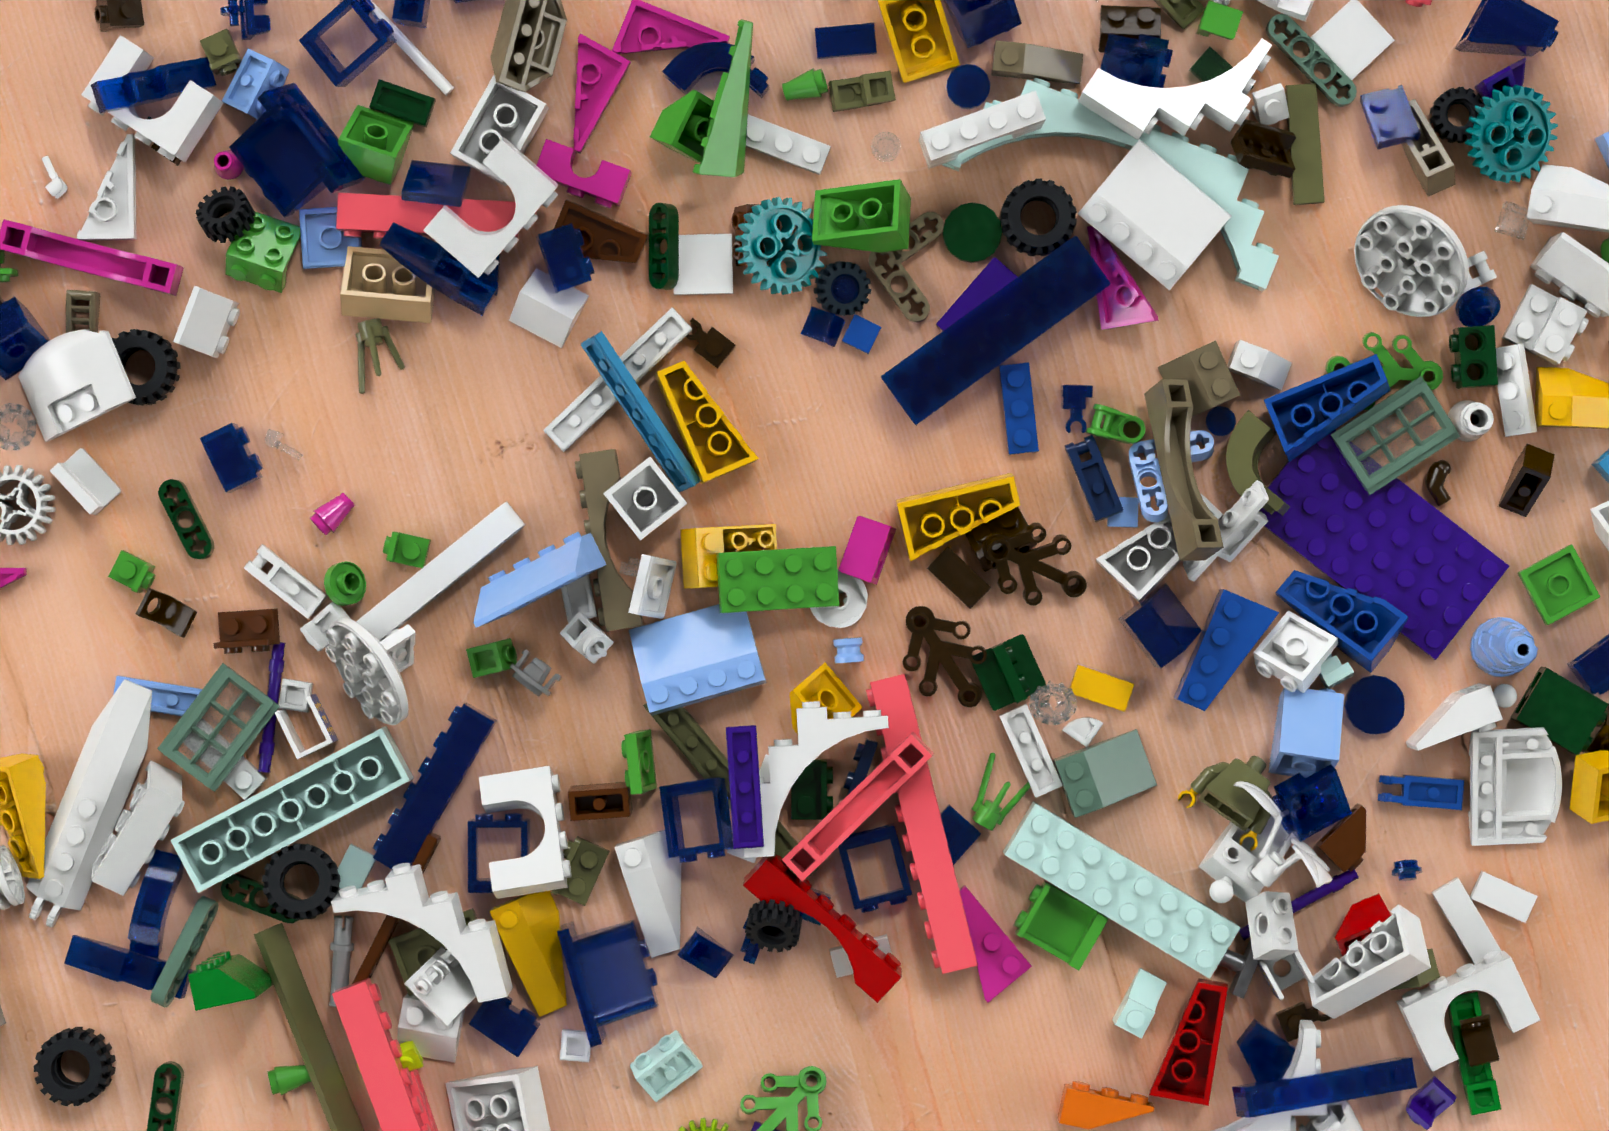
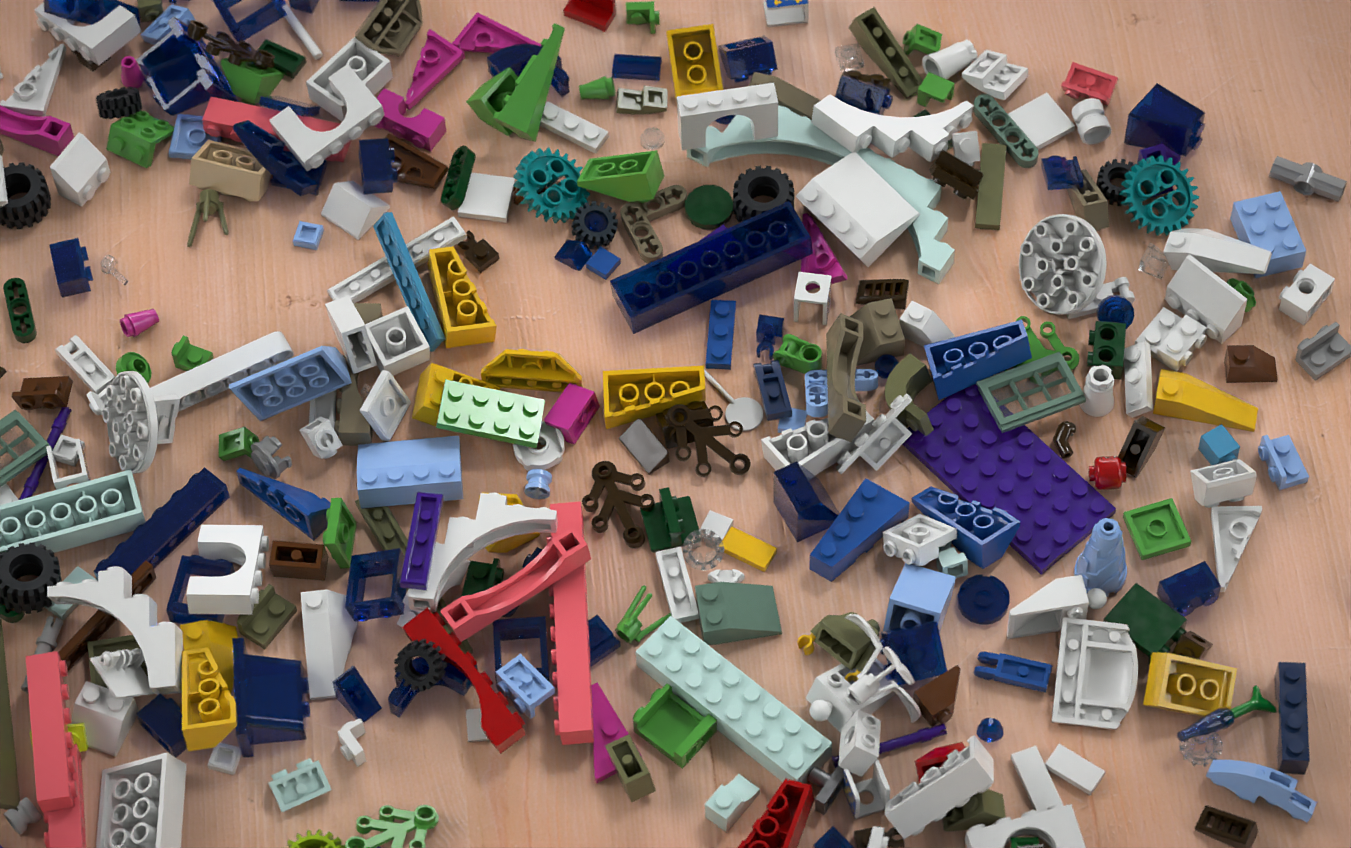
camera: 15 degrees right, 30 degrees down
none -> yellow wedge [182,648,237,751]
none -> dark brown plant [187,20,275,70]
none -> blue wedge [236,468,331,541]
none -> light blue tile [293,221,324,250]
none -> white slope [325,295,377,374]
none -> white bracket [338,718,366,767]
none -> yellow wedge [481,349,583,392]
none -> light blue bracket [496,654,555,719]
none -> olive slope [605,734,656,802]
none -> white tile [699,510,733,544]
none -> white piece [704,369,763,431]
none -> white piece [794,272,831,325]
none -> dark brown slope [856,279,909,309]
none -> white wheel [1071,98,1112,145]
none -> red head [1088,456,1126,490]

